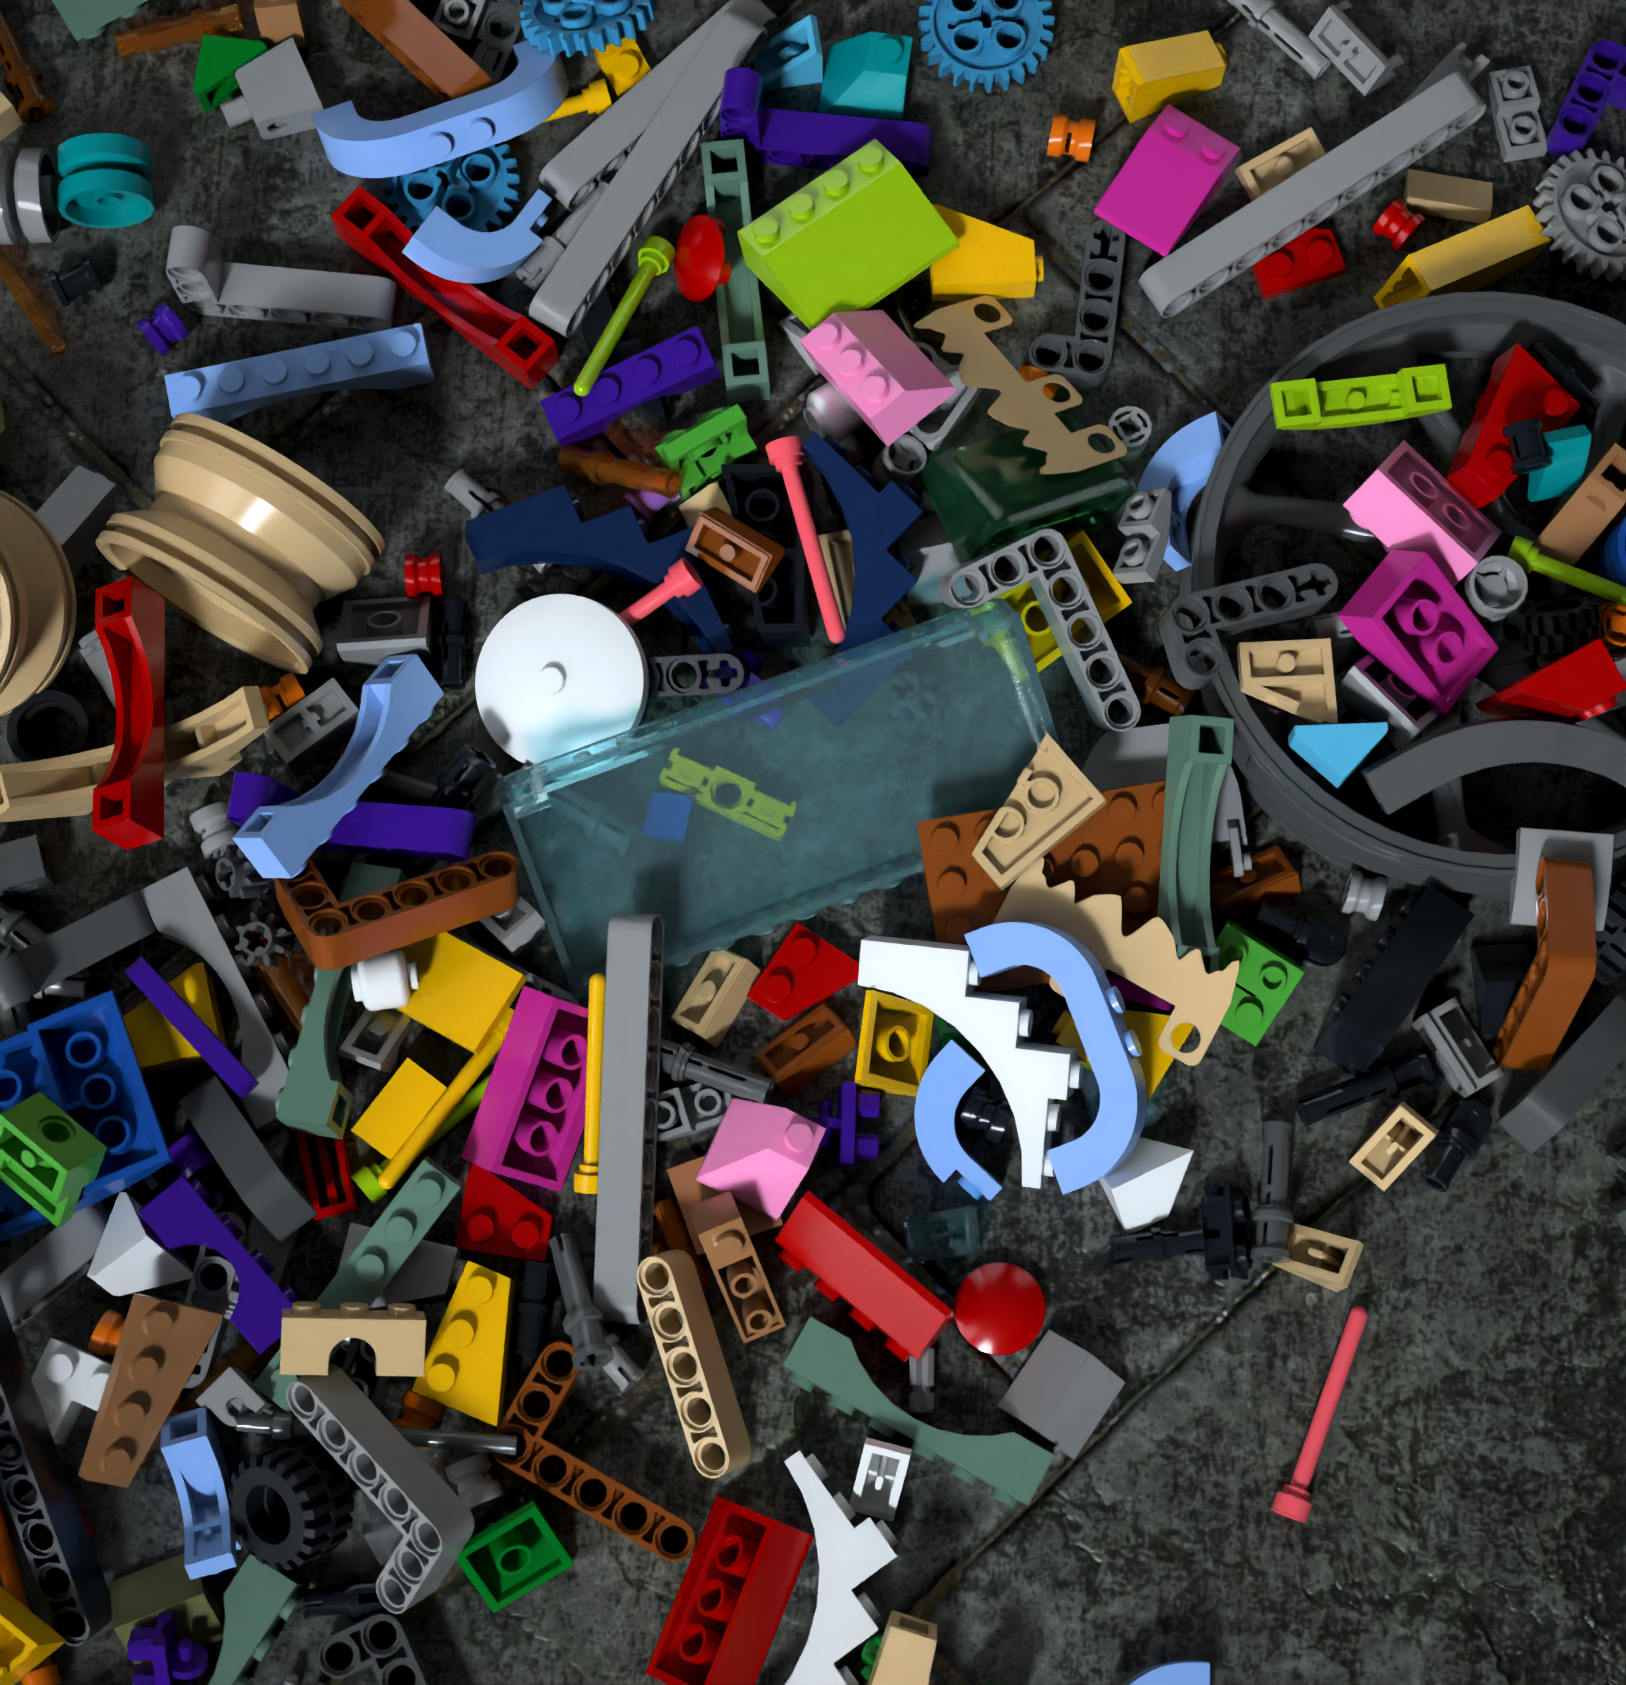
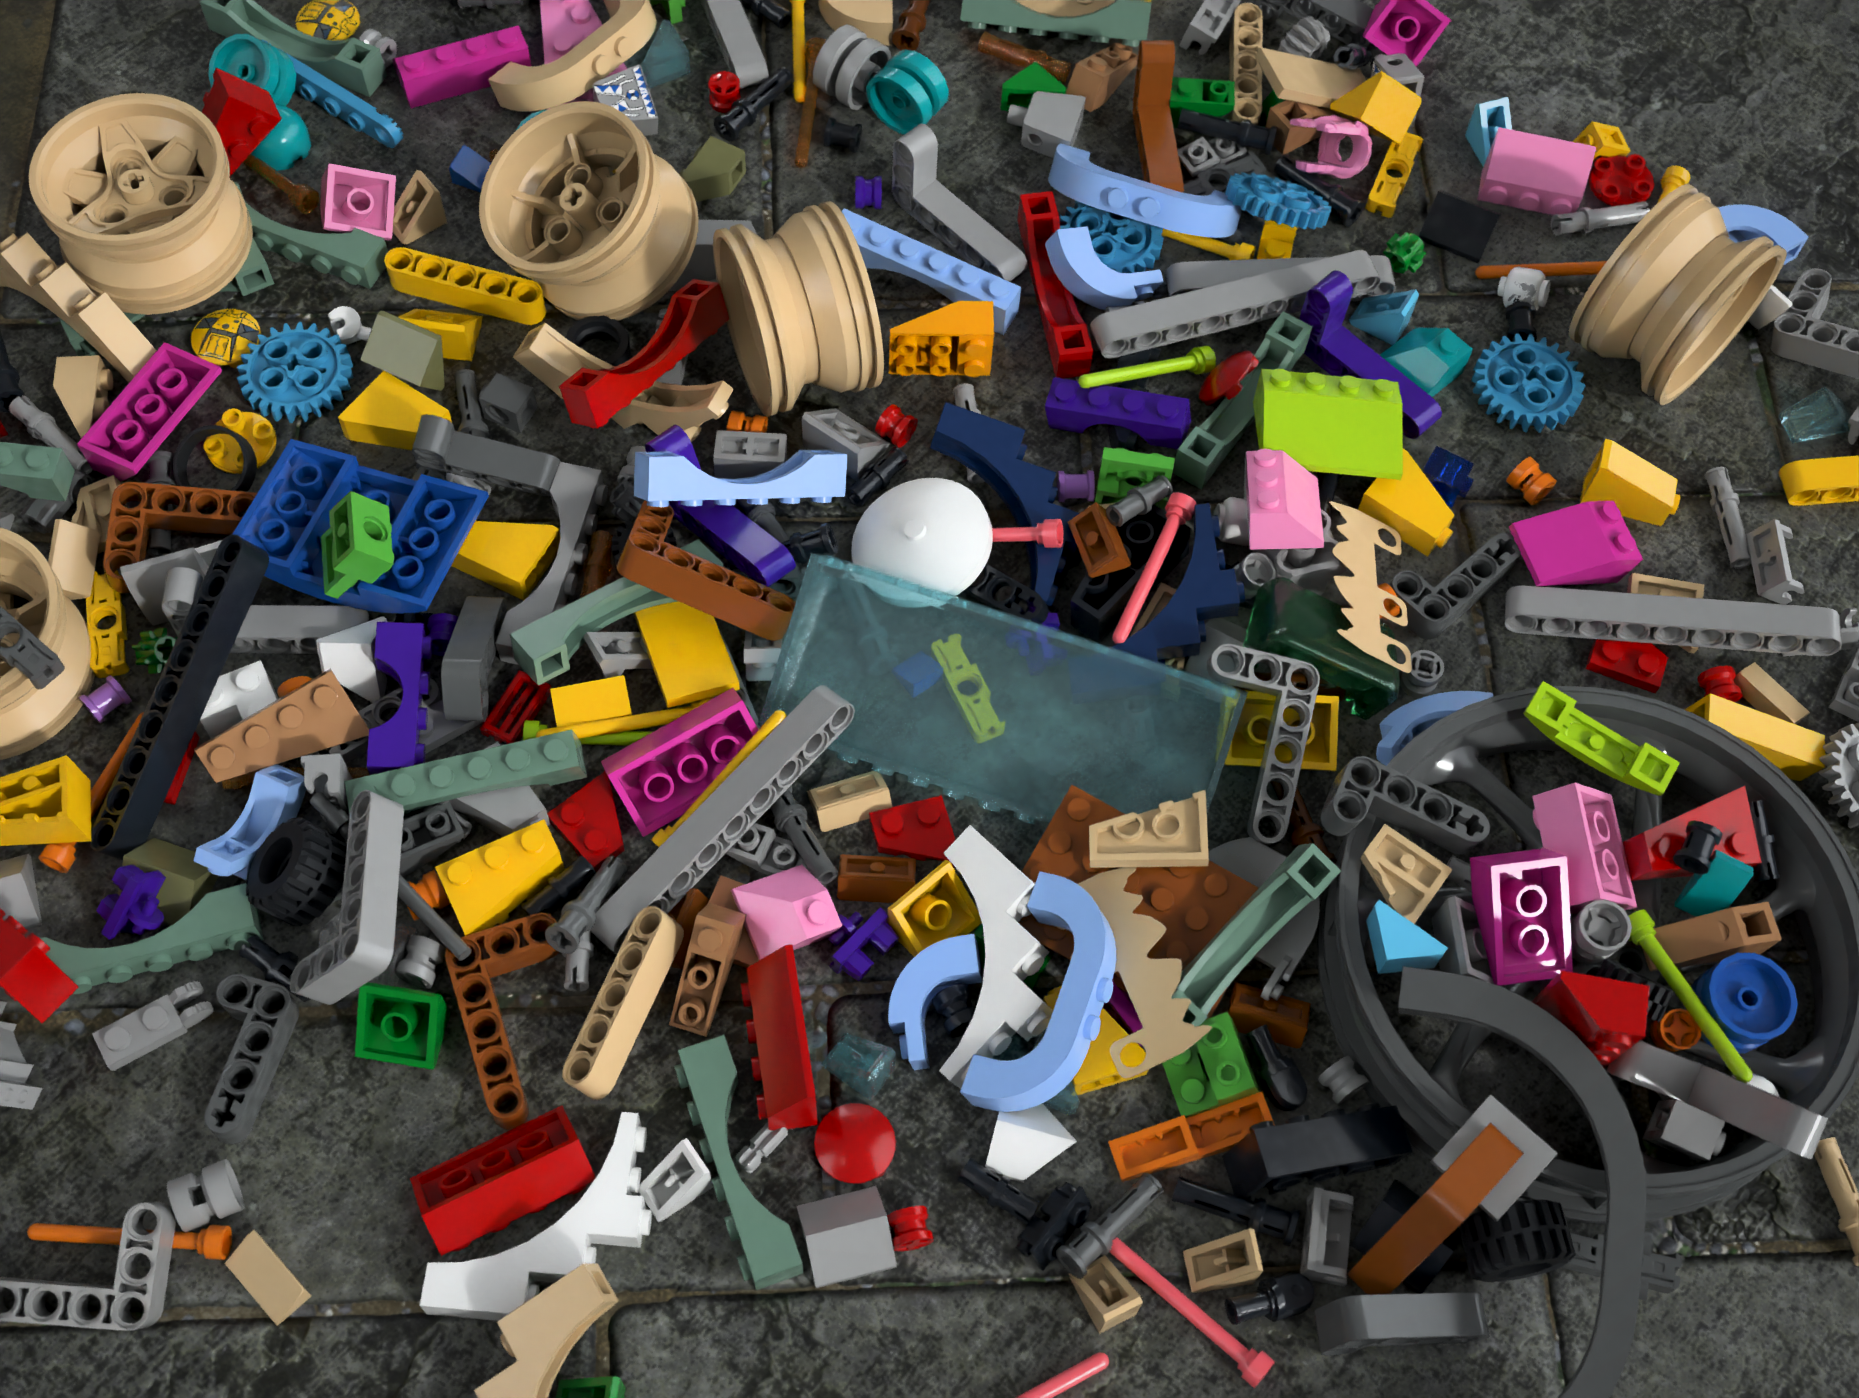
camera: 35 degrees right, 15 degrees down
dark purple beam [124,956,259,1099] -> none
dark grey gear [234,912,294,968] -> none
tan arch [280,1301,426,1377] -> none
white head [351,949,419,1011] -> none
clear orange pin [558,445,682,498] -> none
light grey slope [1112,488,1172,584] -> none
none -> red wheel [887,1206,934,1251]
none -> light orange slope [889,301,994,377]
none -> dark grey pin [1106,475,1173,527]
none -> orange slope [1108,1092,1275,1182]
none -> coral piece [1110,1237,1275,1388]
none -> clear blue brick [1422,446,1474,508]

